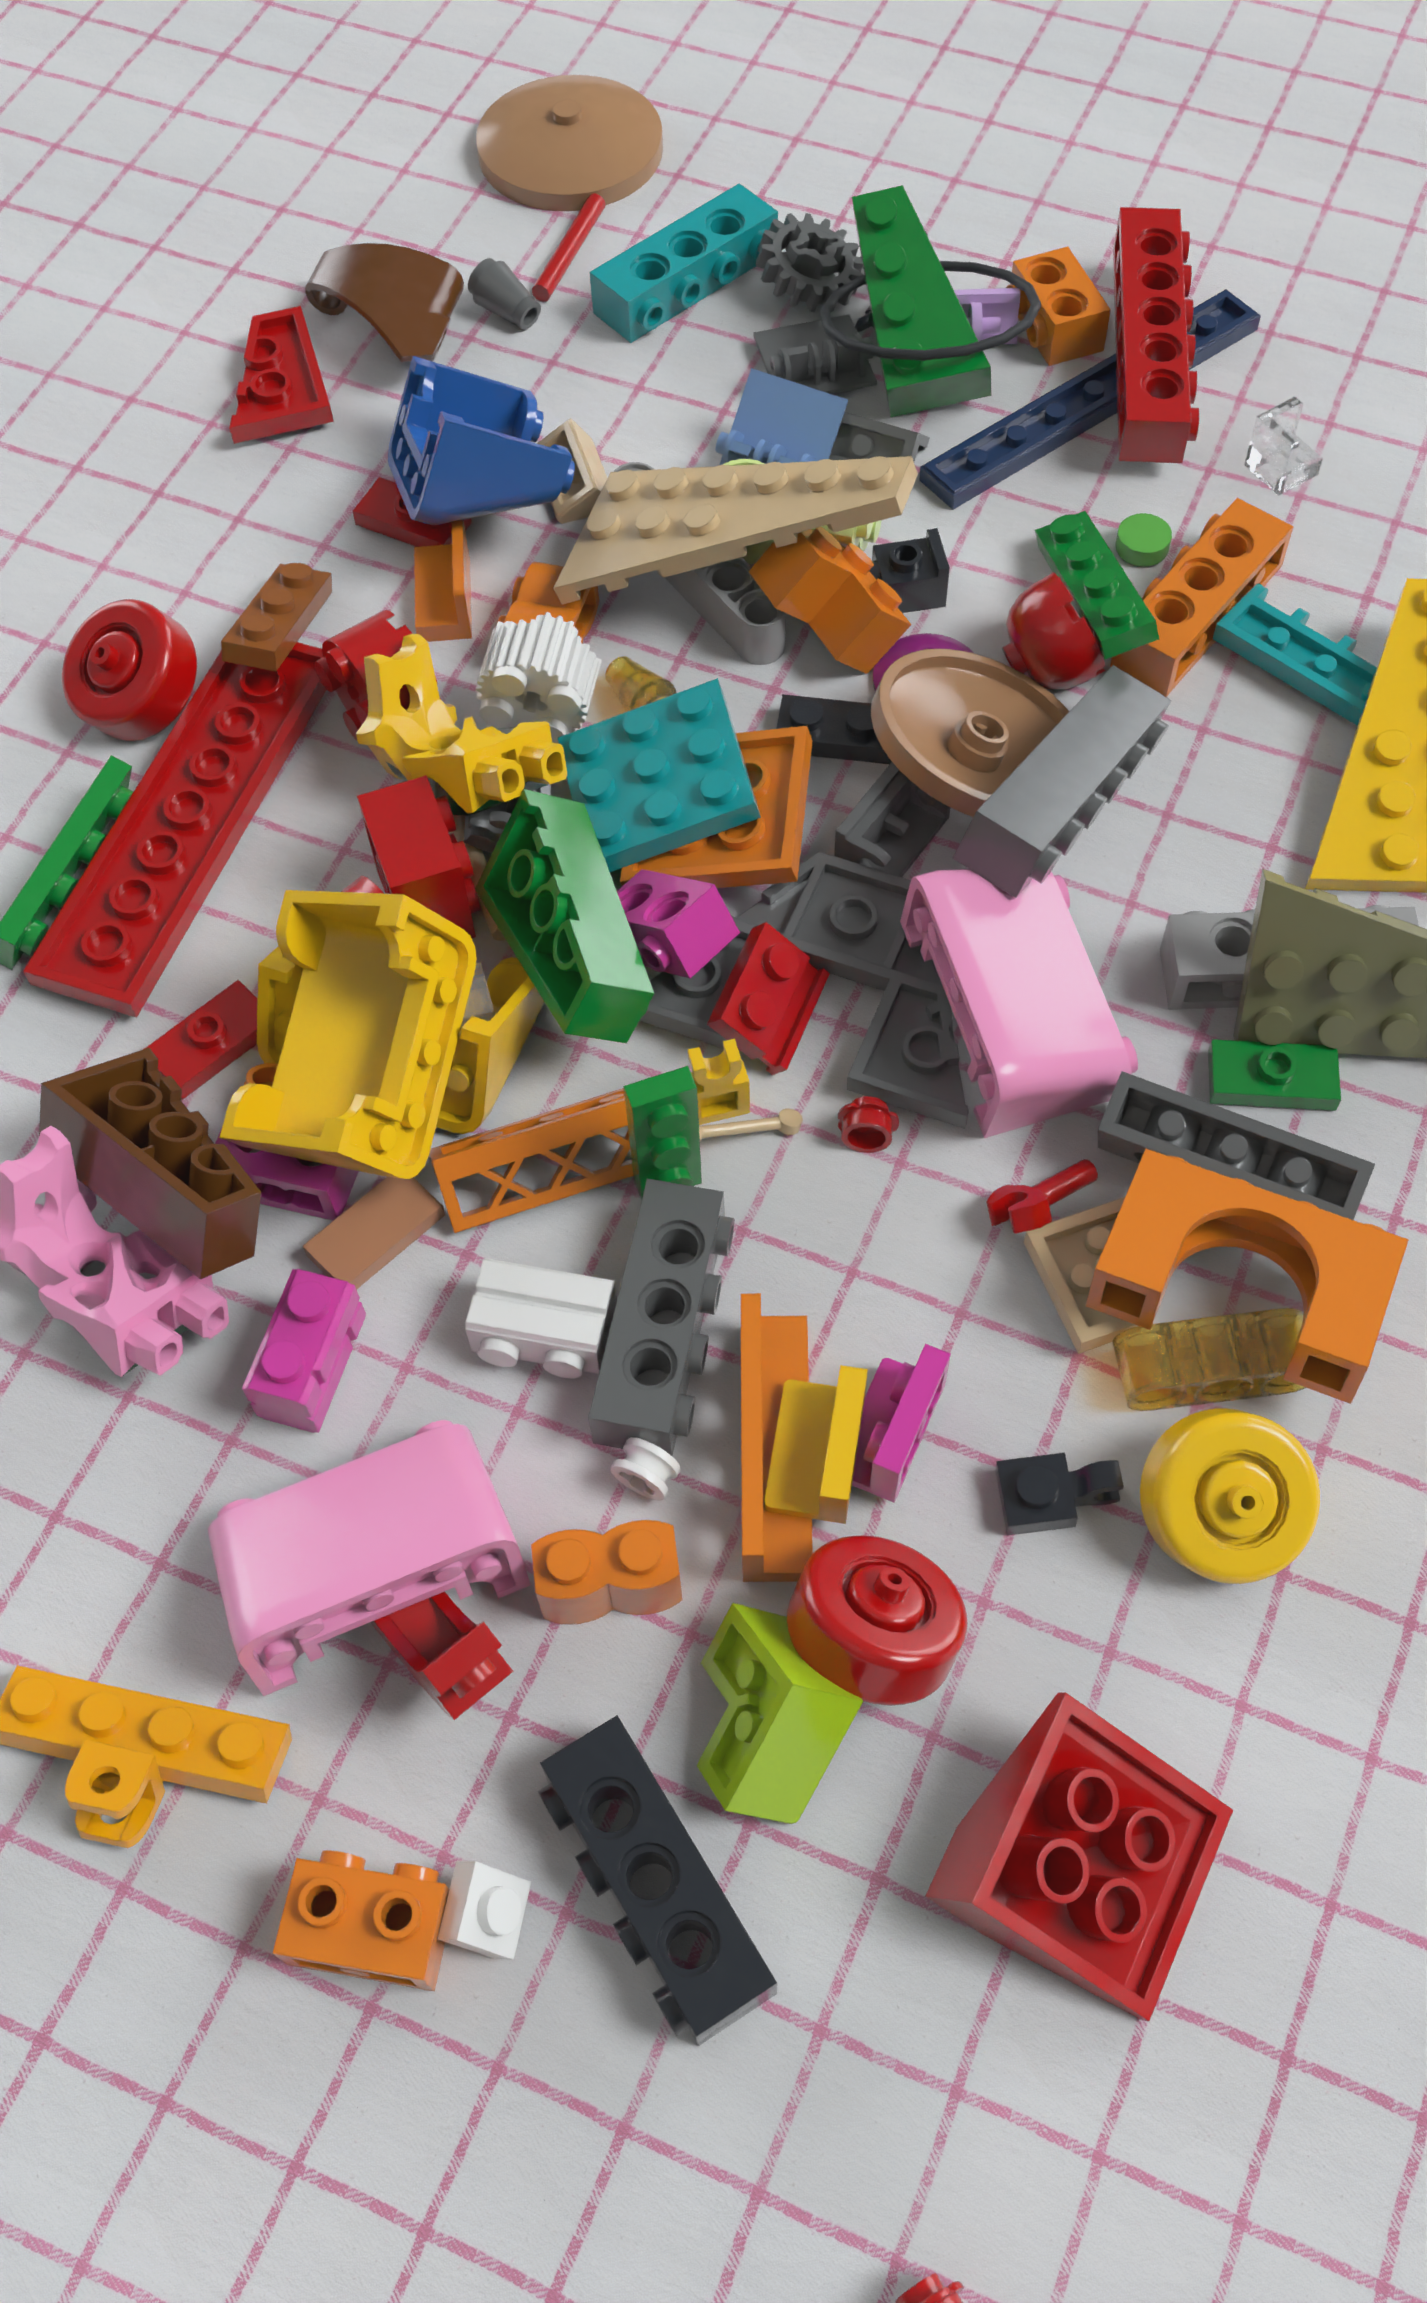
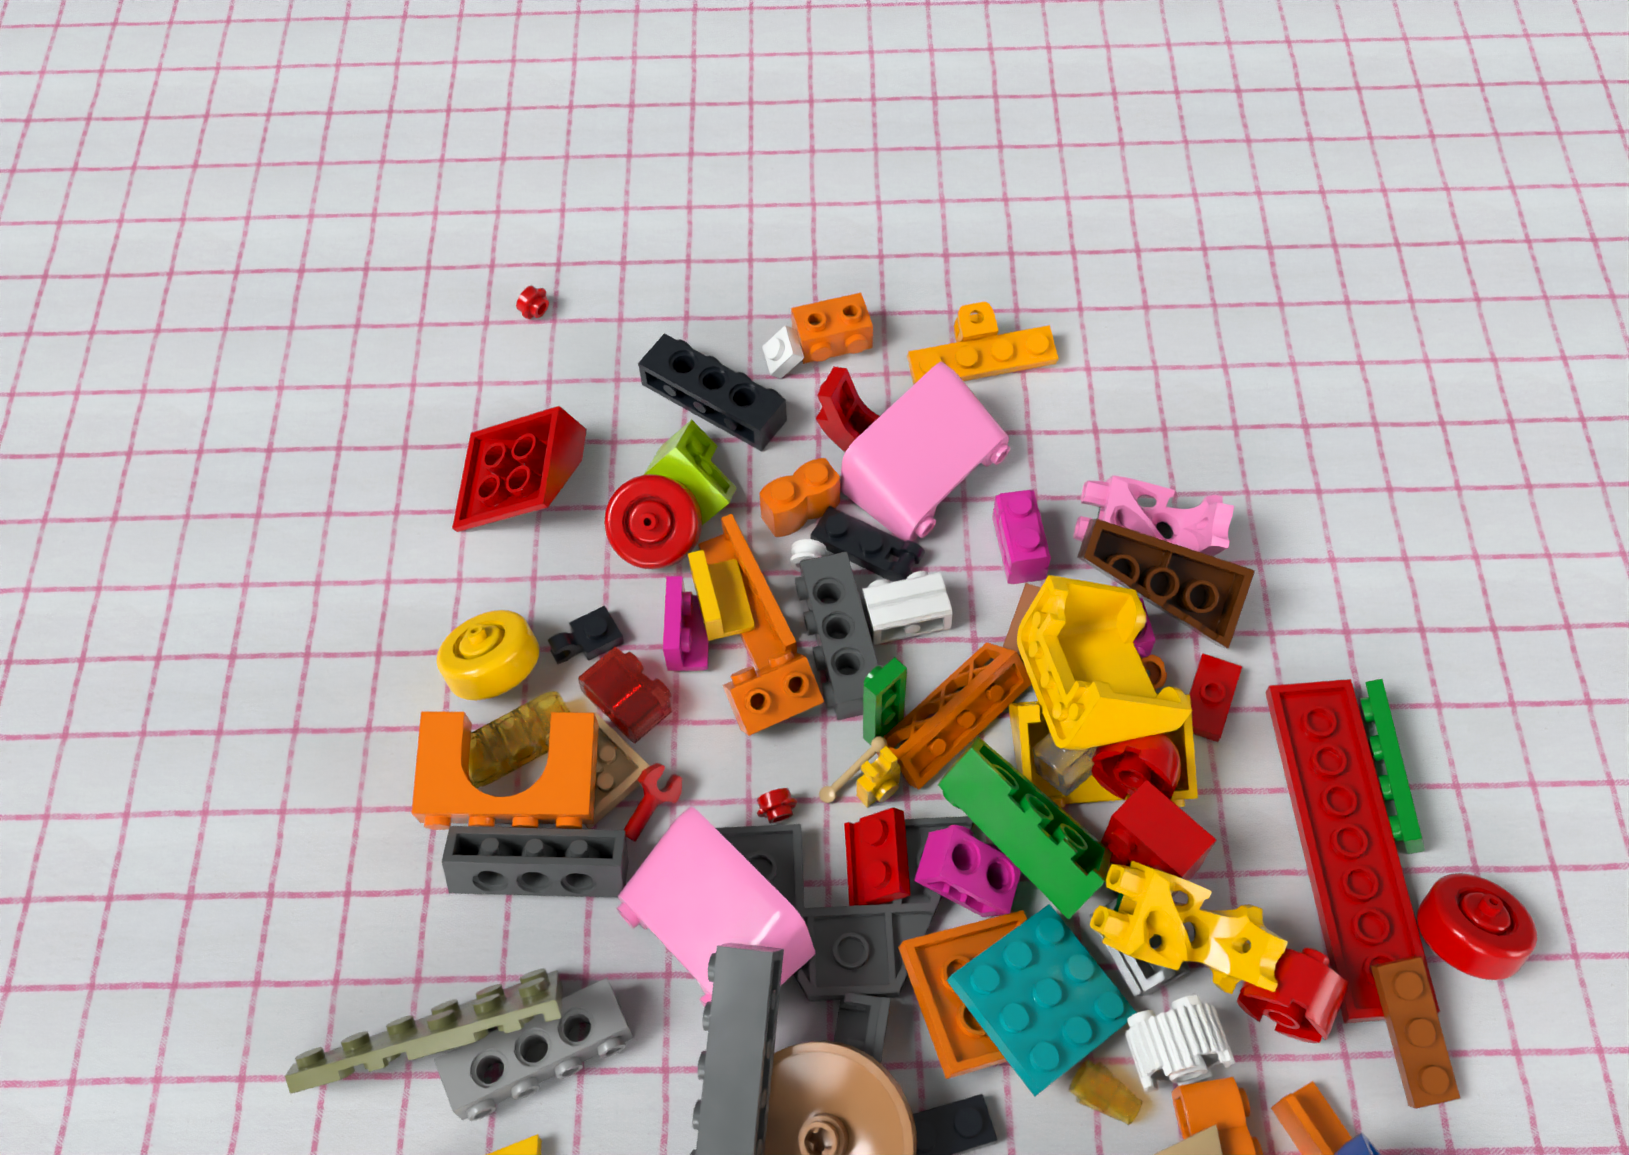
camera: 155 degrees right, 0 degrees up
green plate [1208,1039,1341,1111] -> none
none -> clear red brick [578,647,672,744]
none -> orange brick [722,650,824,736]
none -> black plate [810,506,925,582]

